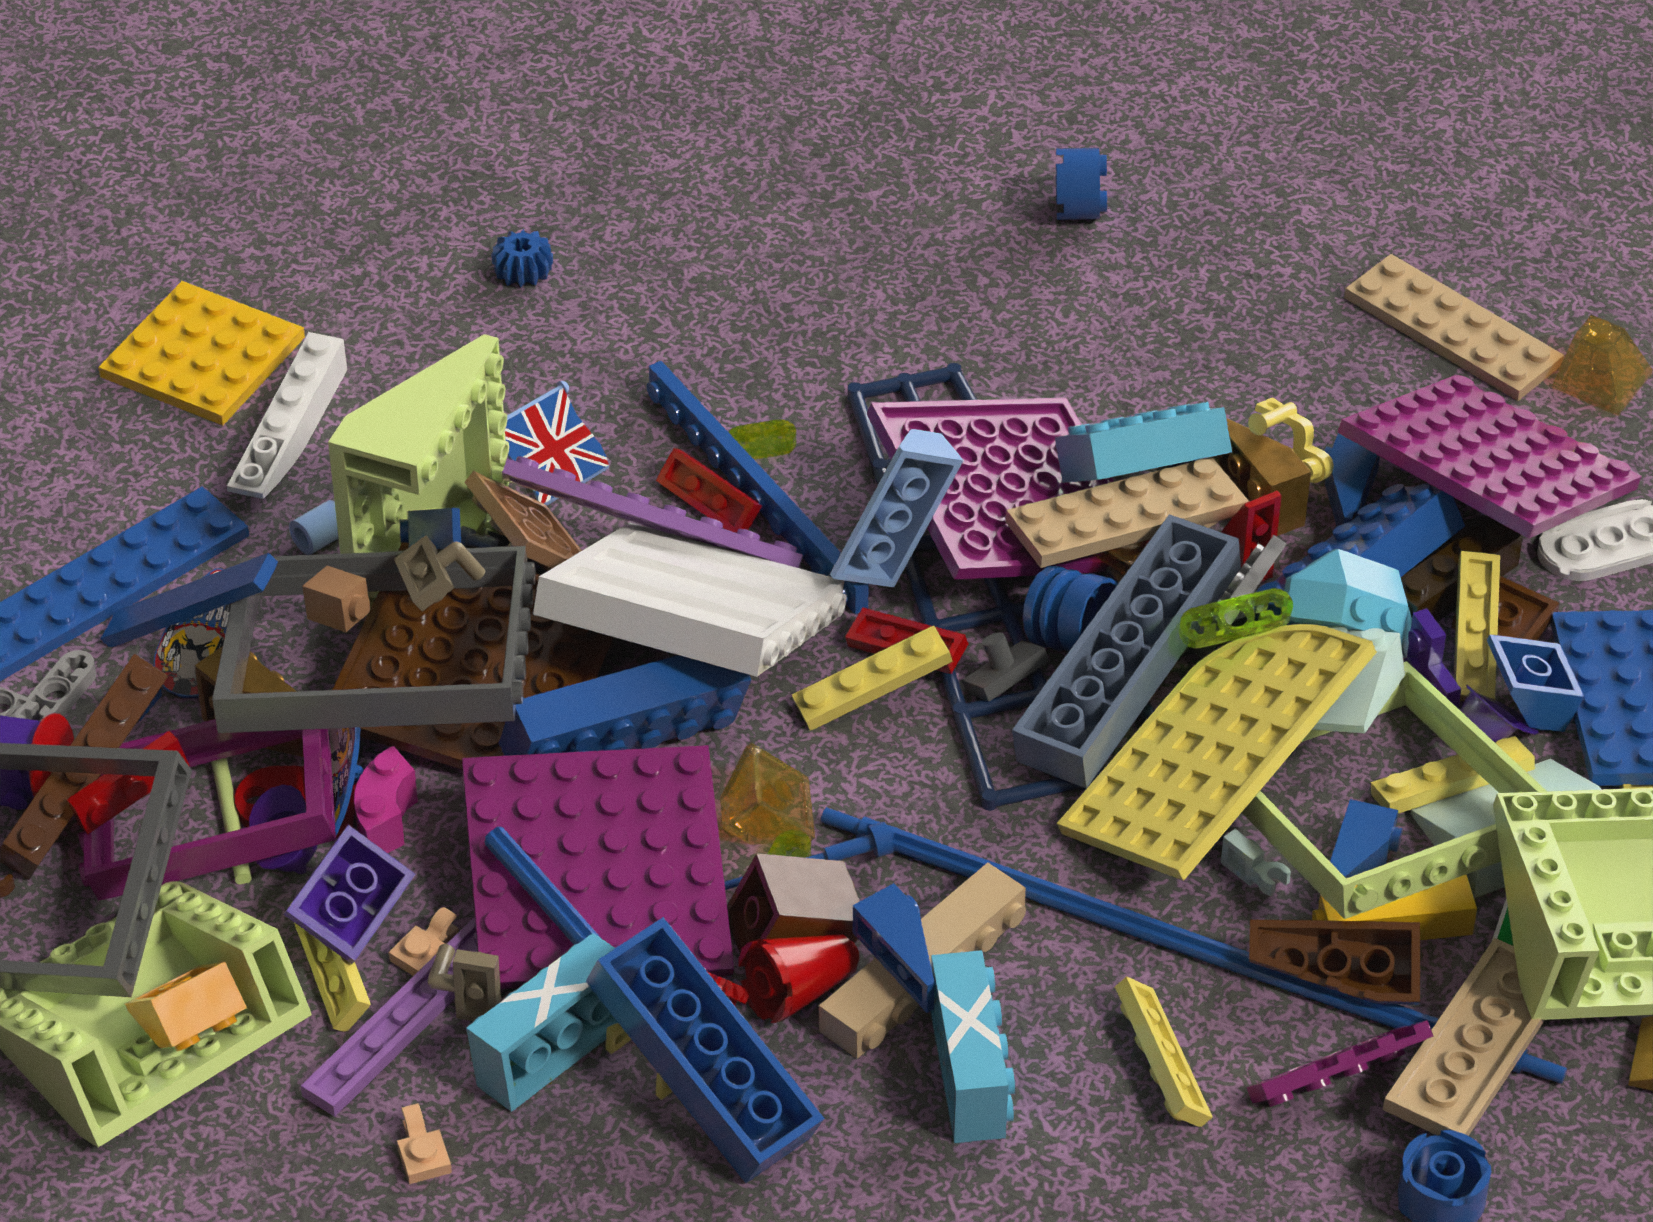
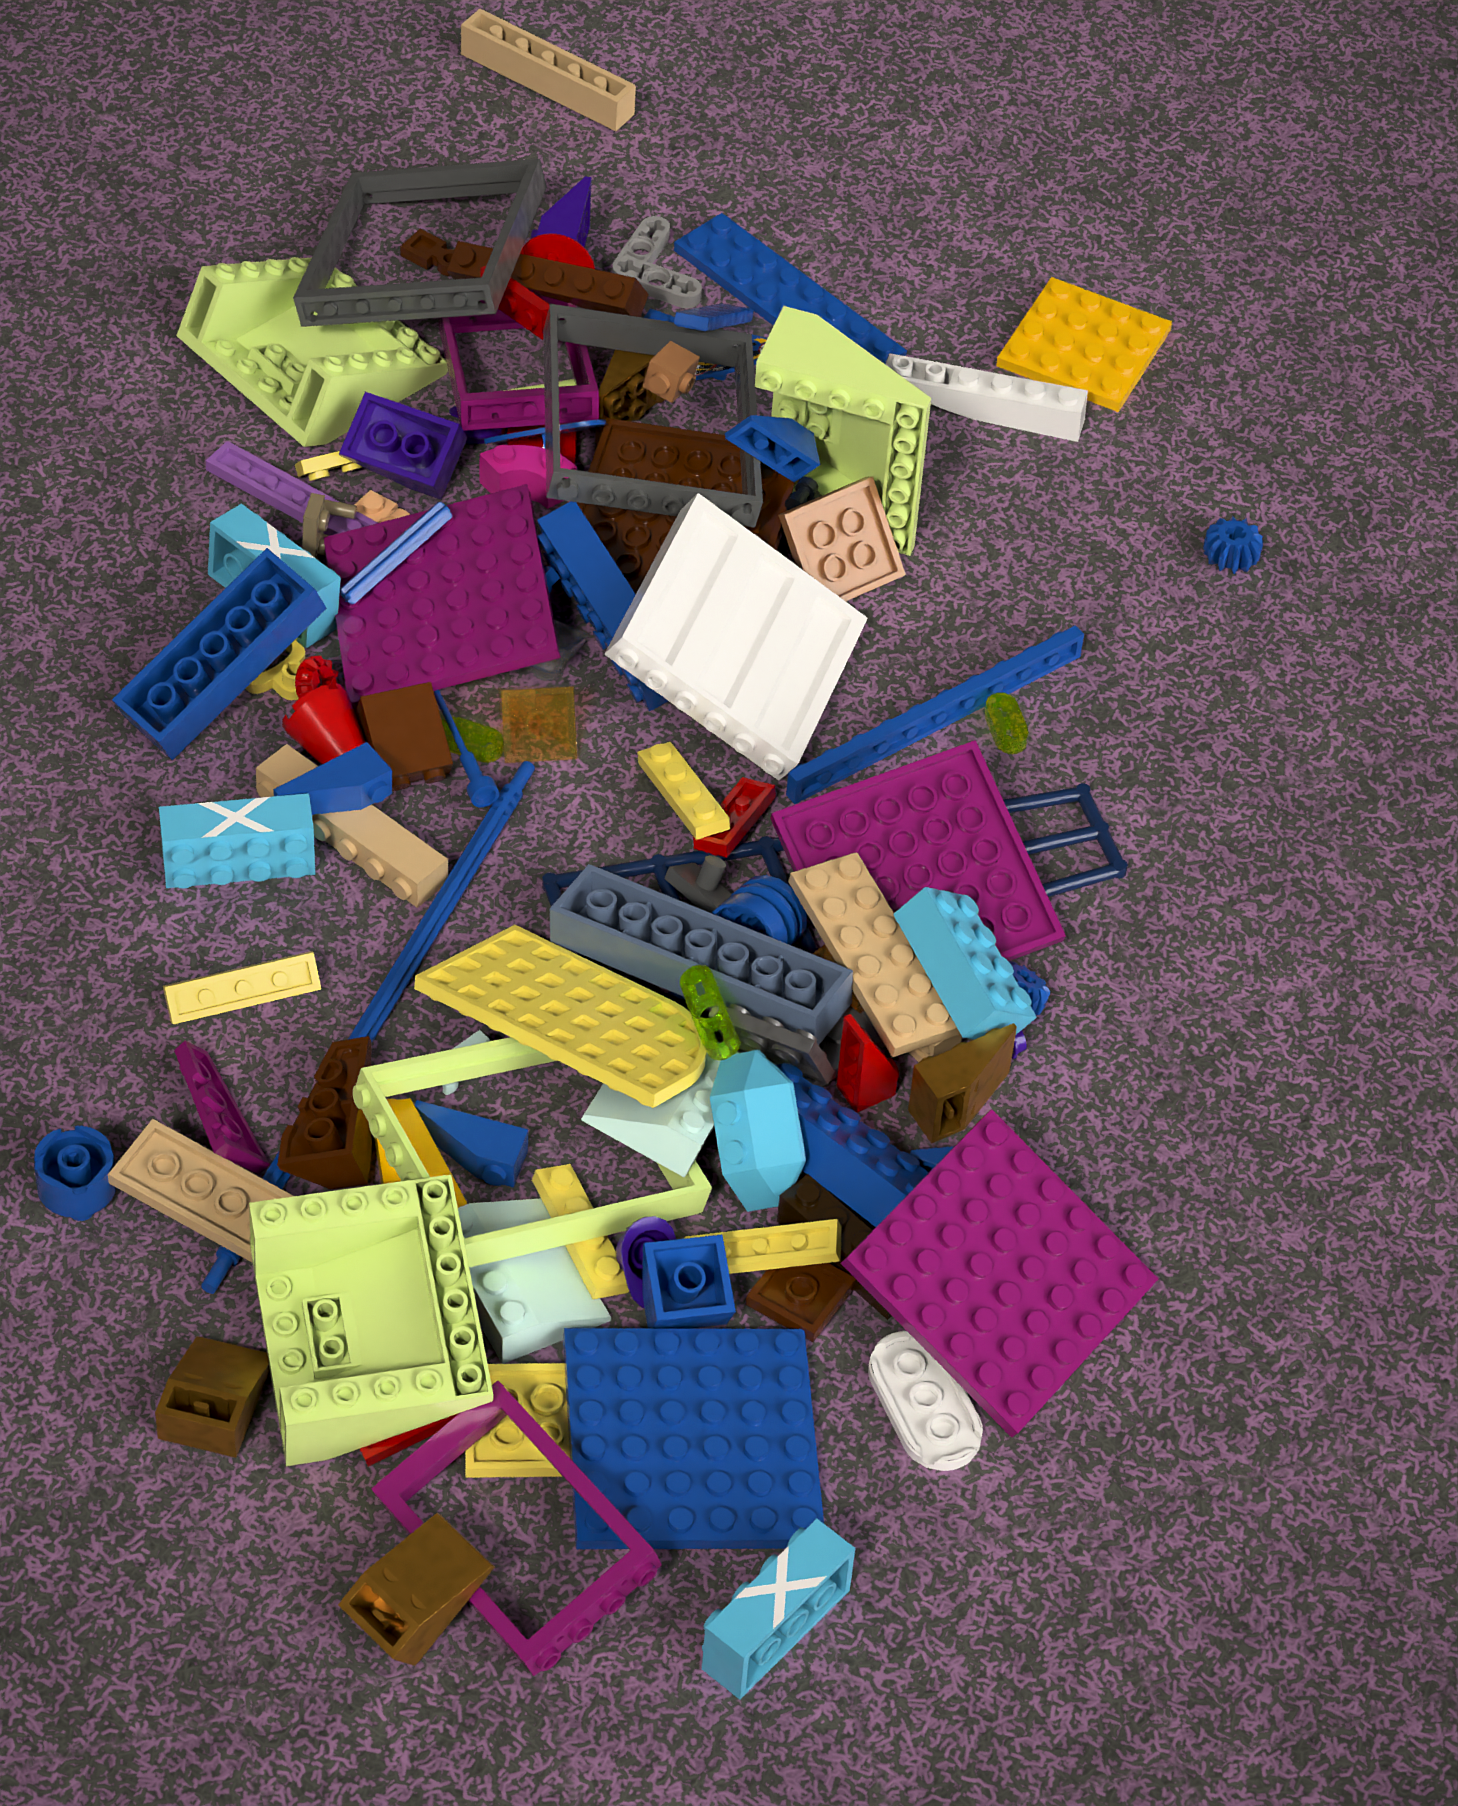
camera: 85 degrees right, 5 degrees up
light orange slope [125,962,247,1051] -> none
flag [289,381,609,555] -> none
dark tan plate [394,536,485,611] -> none
light nougat plate [397,1103,452,1184] -> none
medium lavender plate [502,456,803,568] -> none
red plate [655,448,762,533] -> none
light blue slope [830,429,964,587] -> none
blue brick [1056,148,1107,220] -> none
light yellow piece [1248,397,1334,483] -> none
tan plate [1344,254,1564,401] -> none
dark purple plate [1404,608,1461,708] -> none
clear yellow slope [1552,315,1653,416] -> none

